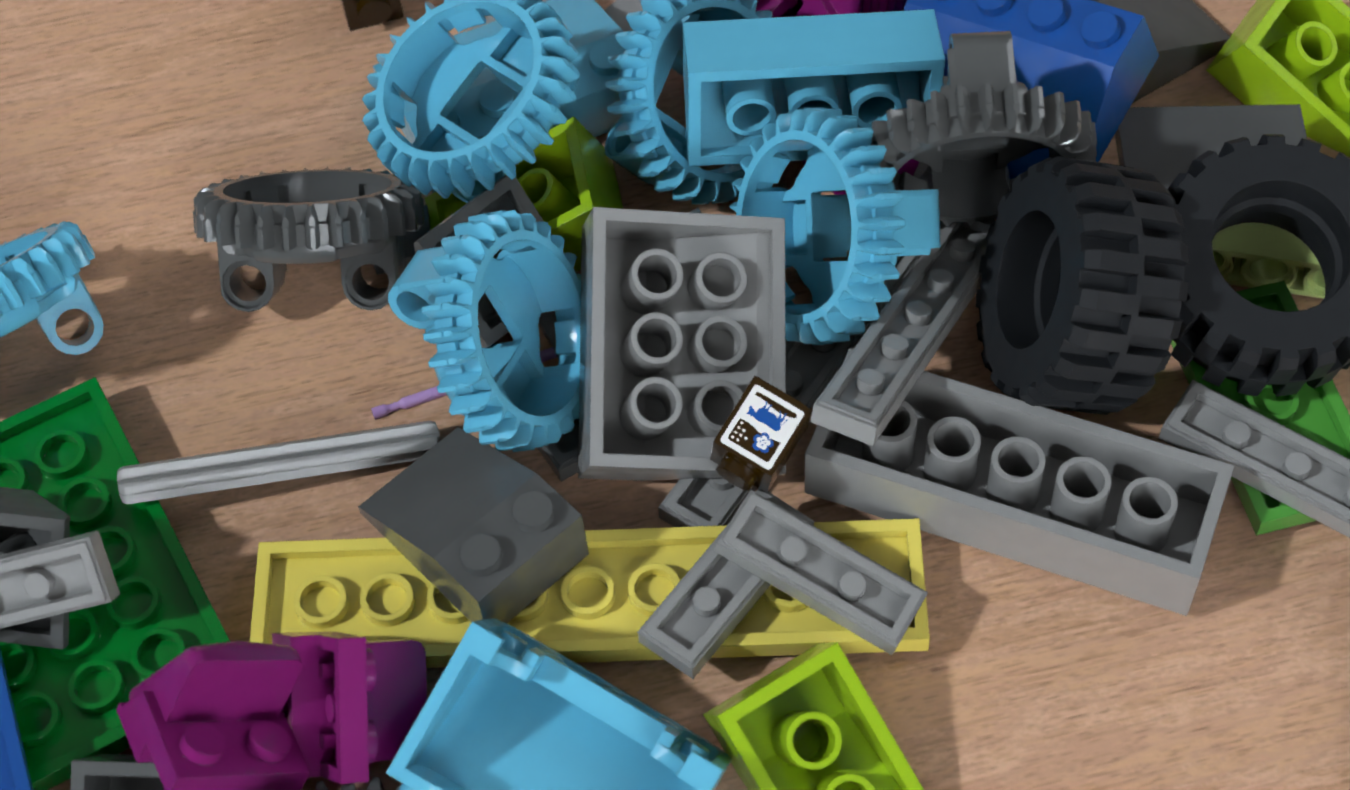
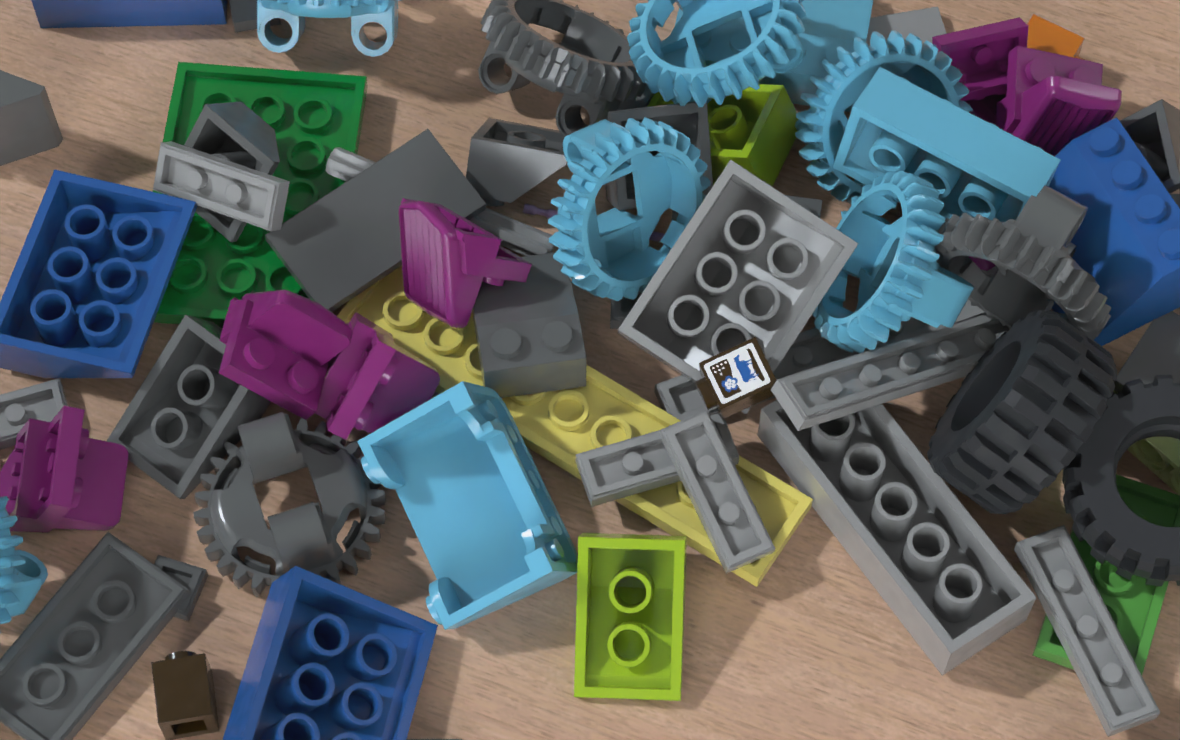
camera: 30 degrees right, 5 degrees up
none -> dark grey tile [265,129,486,312]
none -> magenta piece [398,198,532,329]
none -> dark grey slope [466,118,567,207]

